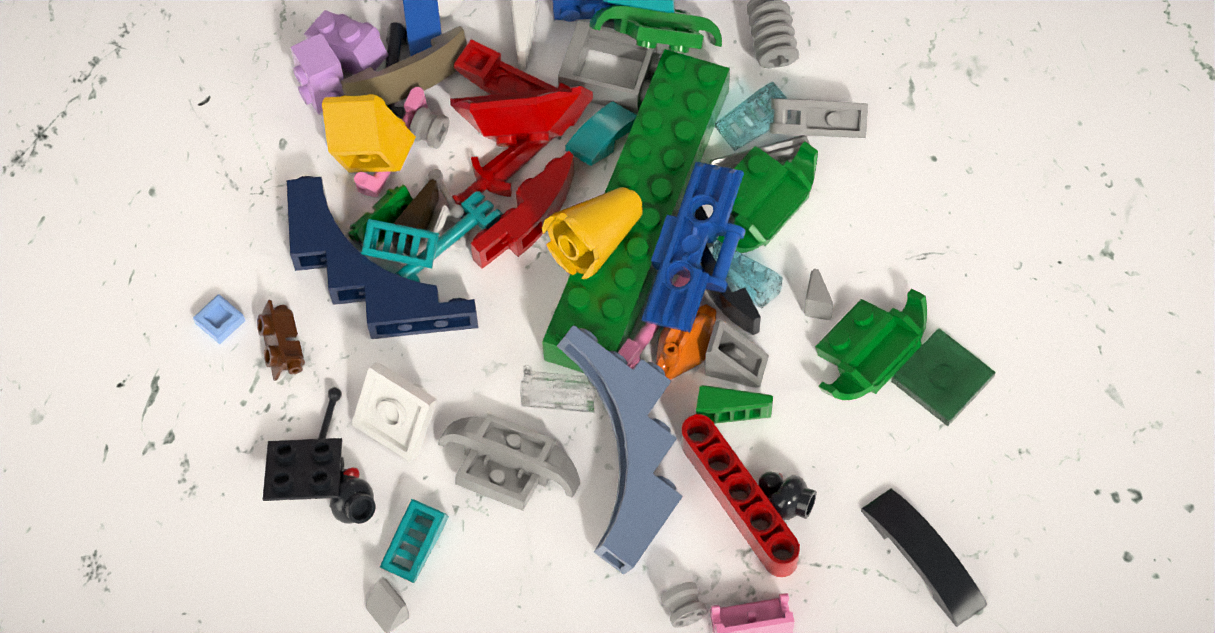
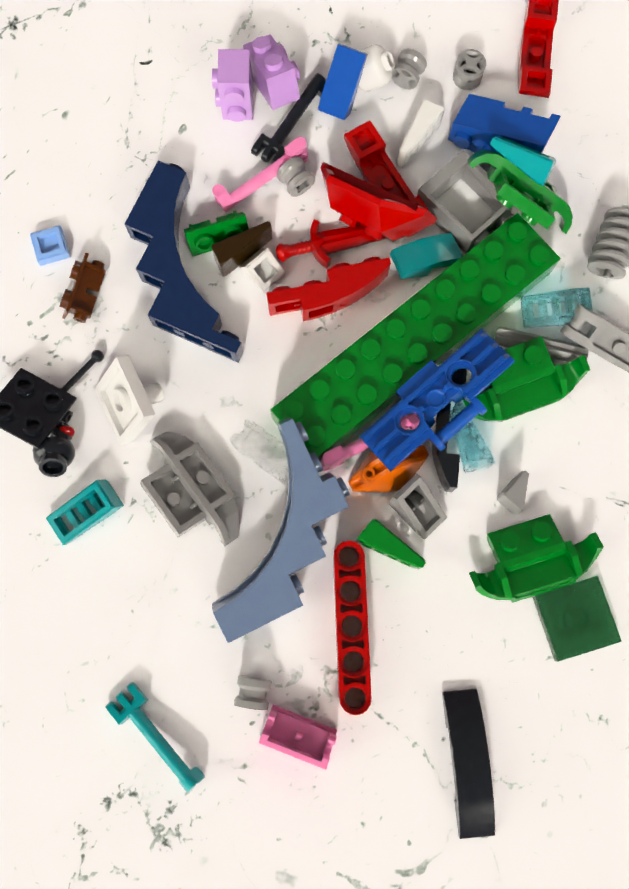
camera: 25 degrees right, 15 degrees up
yellow slope [322,94,416,173] -> none
dark tan slope [340,26,467,105] -> none
teal slope [361,219,439,269] -> none
light grey slope [366,577,409,633] -> none
teal hinge [395,191,503,282] -> none
light grey hinge [428,169,464,218] -> none
yellow cone [542,187,642,279] -> none
black animal [758,471,817,520] -> none

